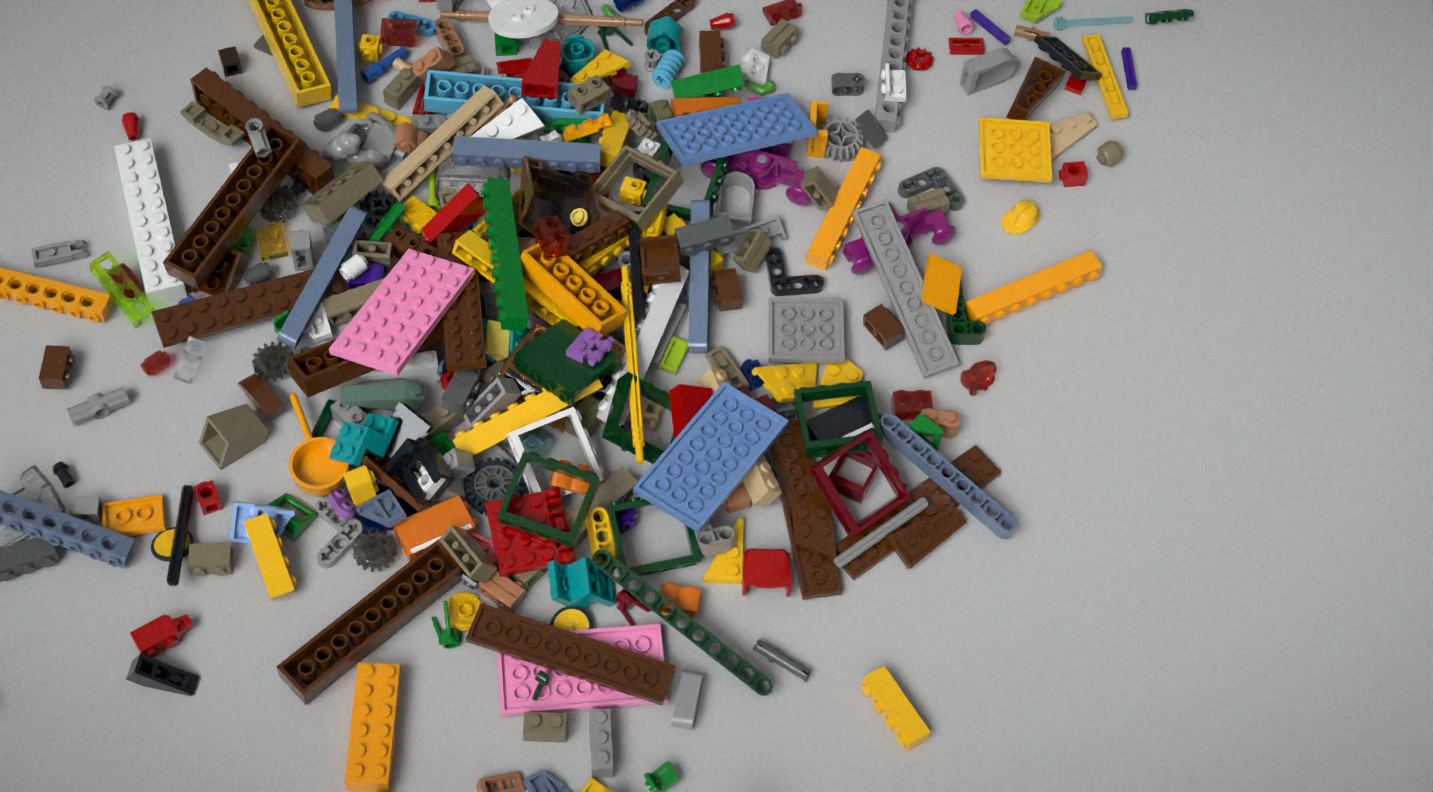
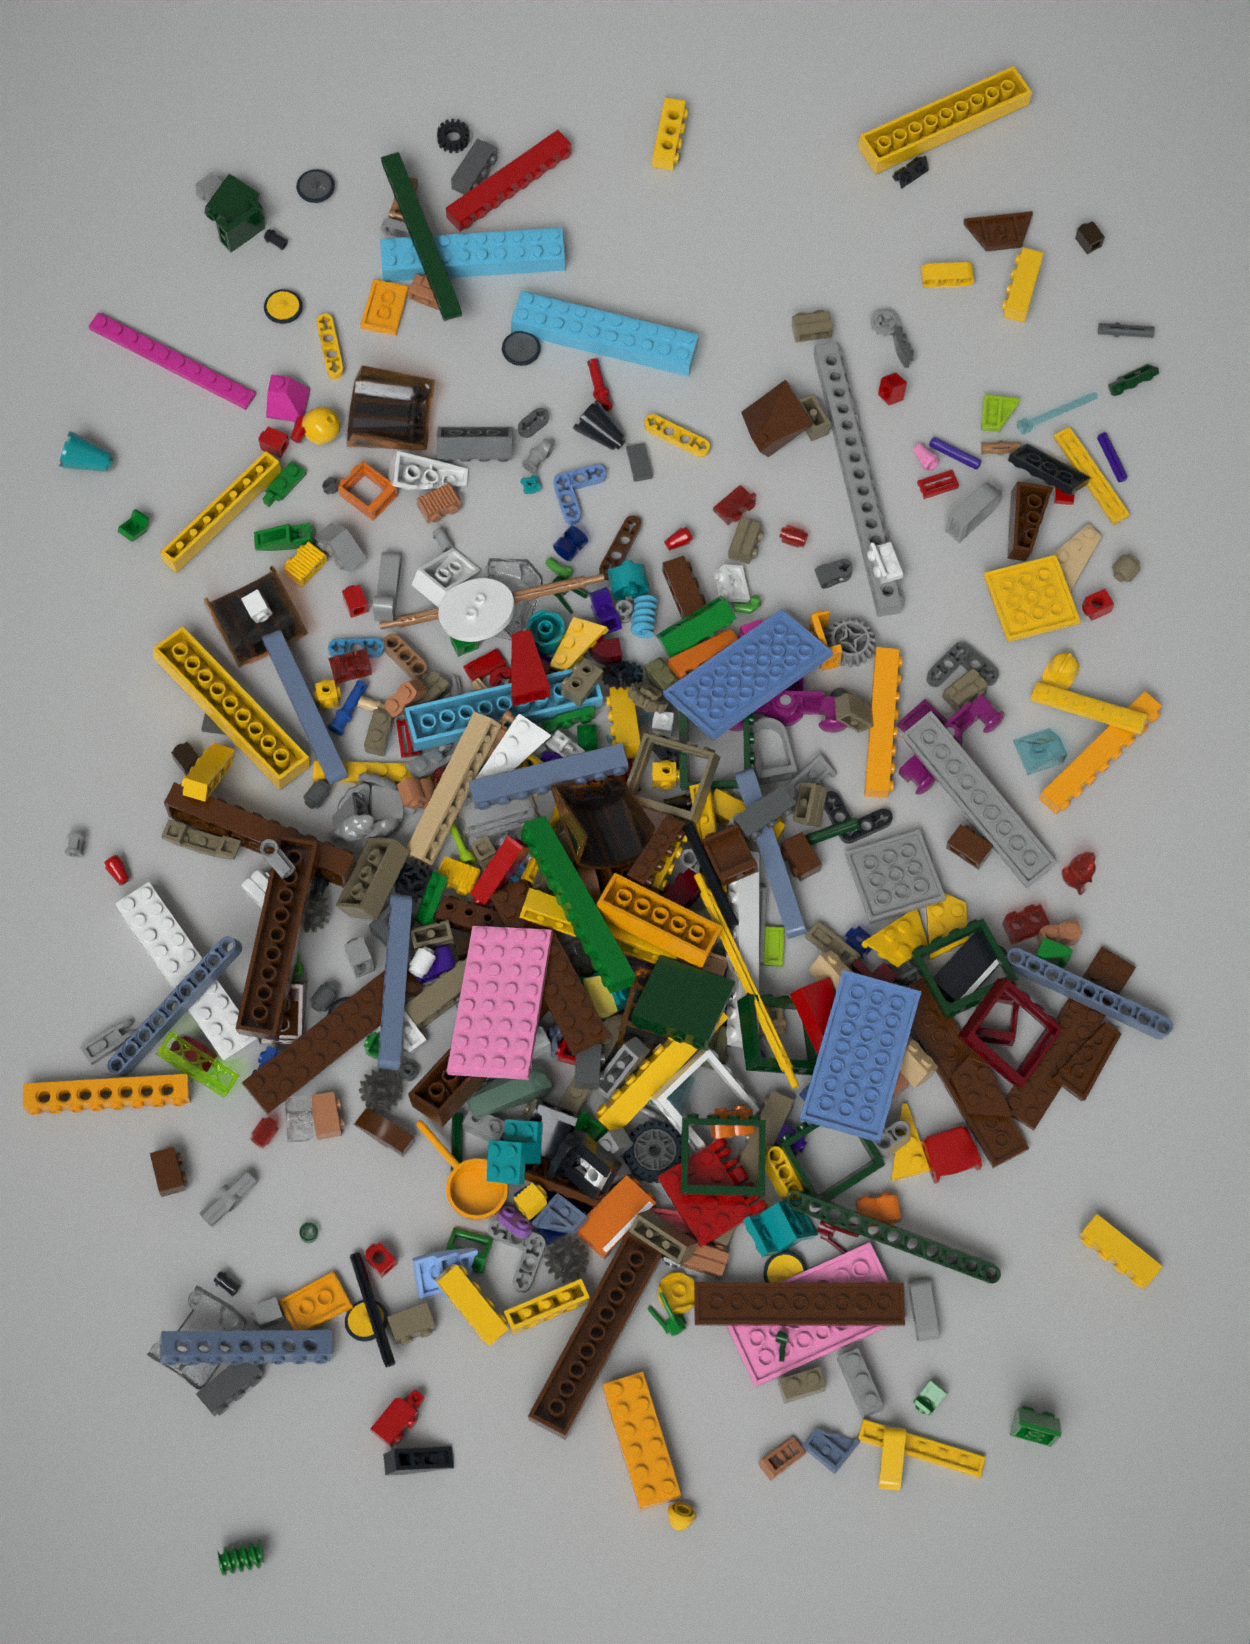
camera: 15 degrees left, 10 degrees up
dark tan slope [199,404,268,470] -> none
clear yellow plate [254,222,289,262] -> none
clear red brick [532,215,572,258] -> none
light orange hinge [563,113,612,142] -> none
medium lavender plate [566,327,615,366] -> none
light yellow plate [570,208,588,227] -> none
dark grey pin [753,639,812,682] -> none
light grey axle [833,497,929,568] -> none
dark grey tile [855,109,888,149] -> none
red gear [906,47,934,71] -> none
light orange tile [921,253,962,315] -> none
dark green beam [945,280,986,345] -> none
none -> sand blue beam [107,936,242,1076]
none -> yellow brick [181,743,235,802]
none -> clear green bush [299,1223,318,1243]
none -> nougat brick [310,1091,345,1140]
none -> yellow brick [504,1279,590,1335]
none -> dark purple brick [589,587,622,635]
none -> clear red brick [779,524,808,548]
none -> dark green axle [804,818,860,845]
none -> clear light blue slope [1013,728,1067,775]
none -> yellow plate [1030,681,1147,734]

